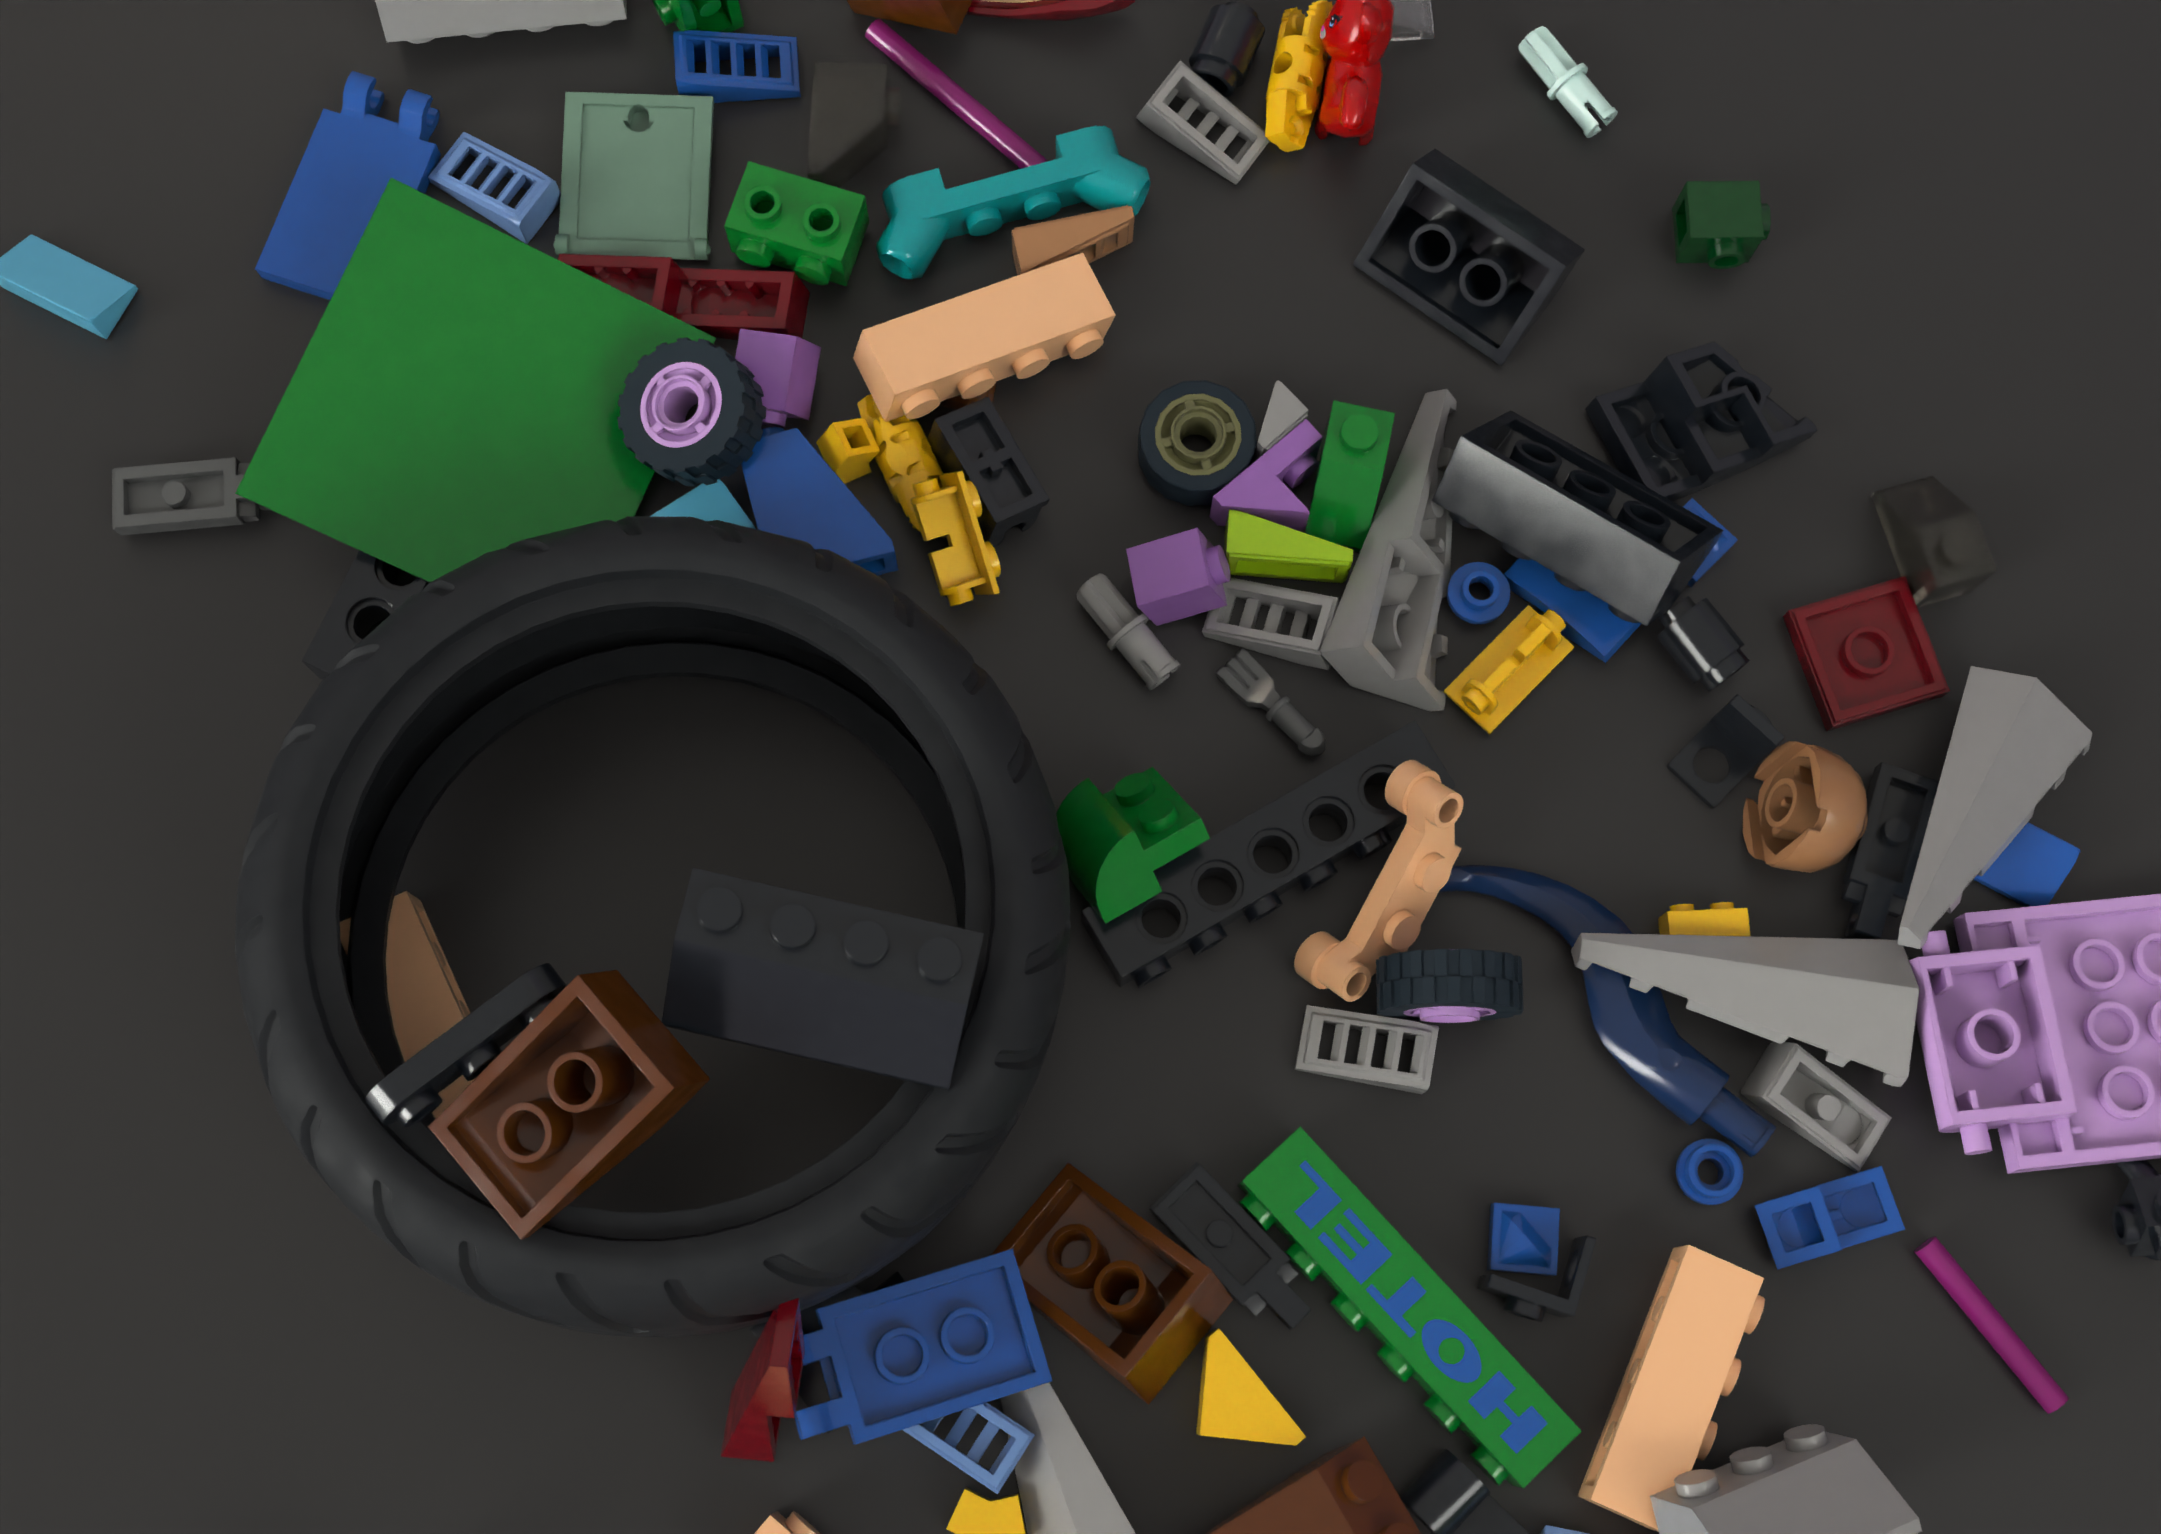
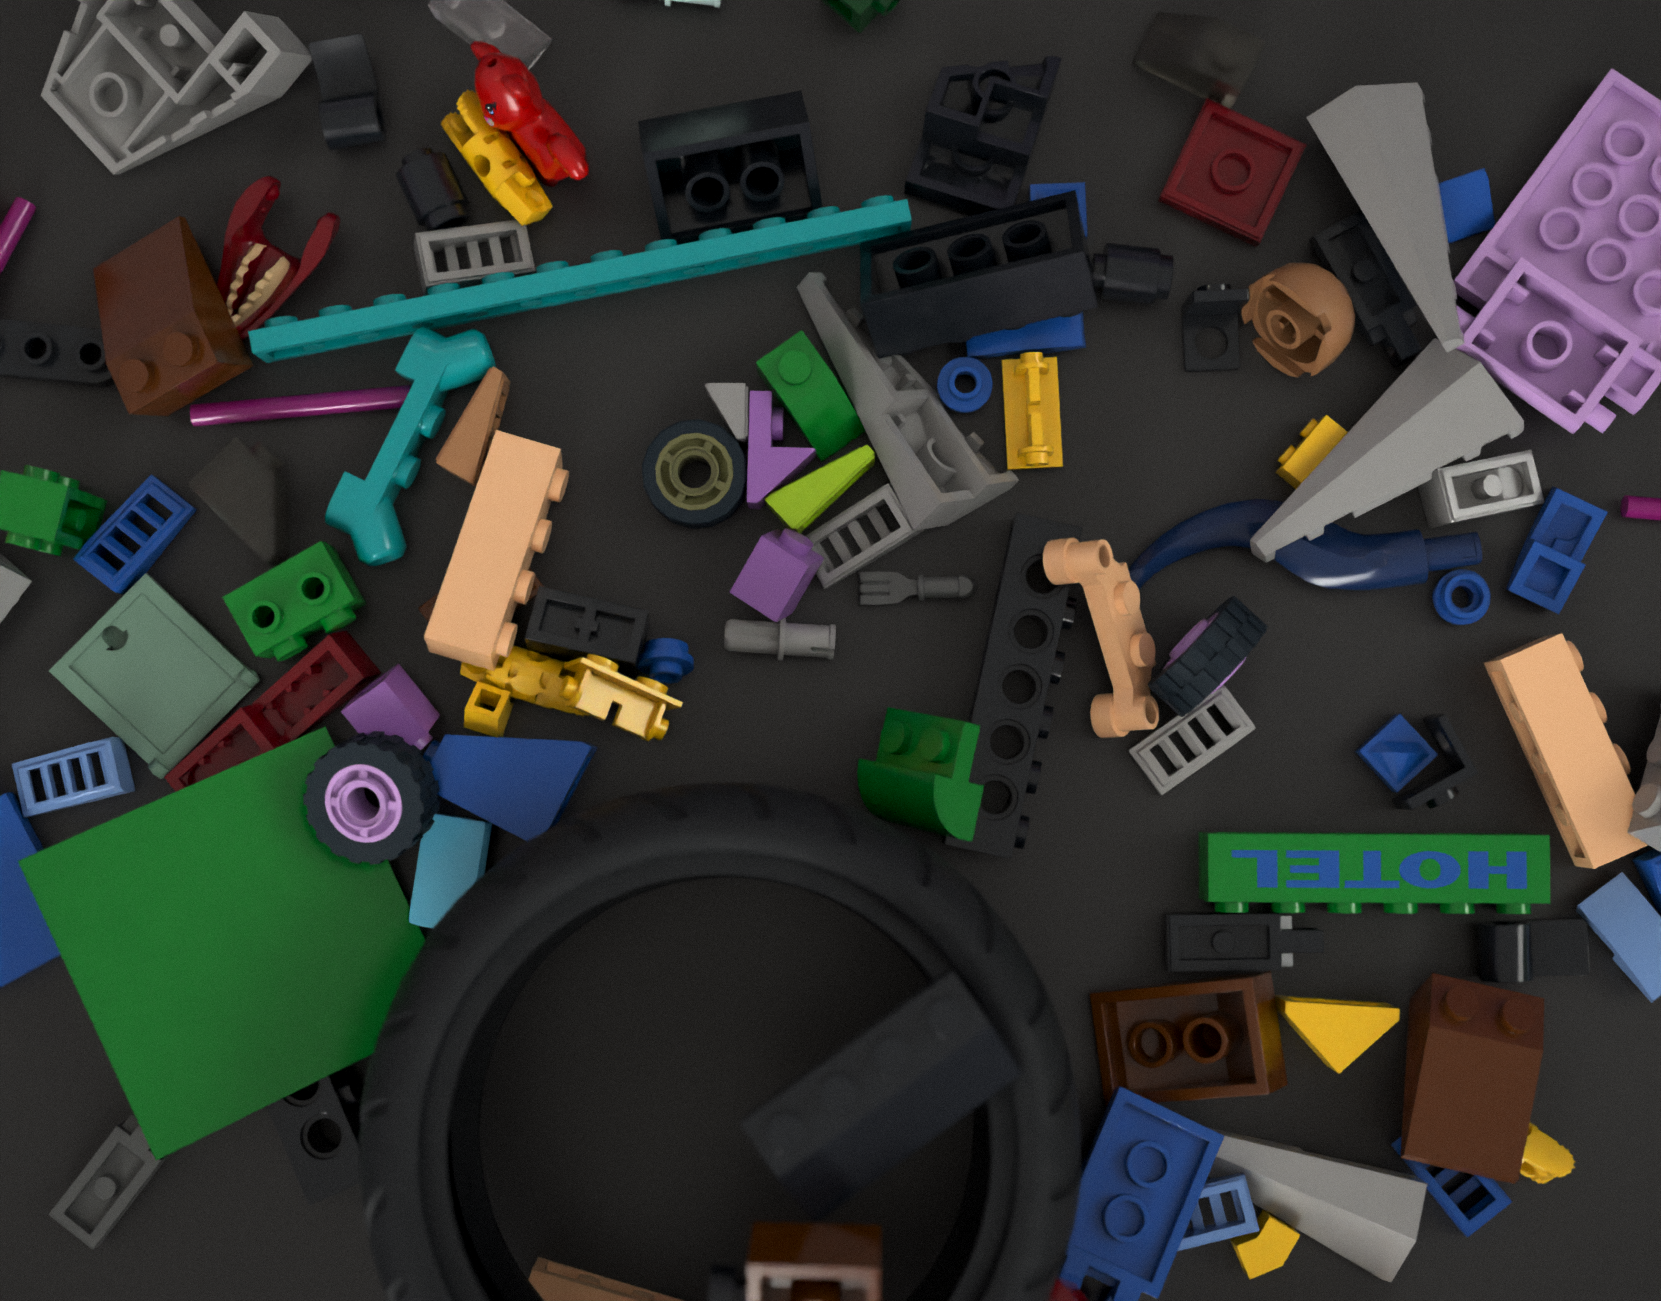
camera: 40 degrees left, 10 degrees up
none -> teal plate [248,195,912,363]
none -> blue plate [638,638,694,684]

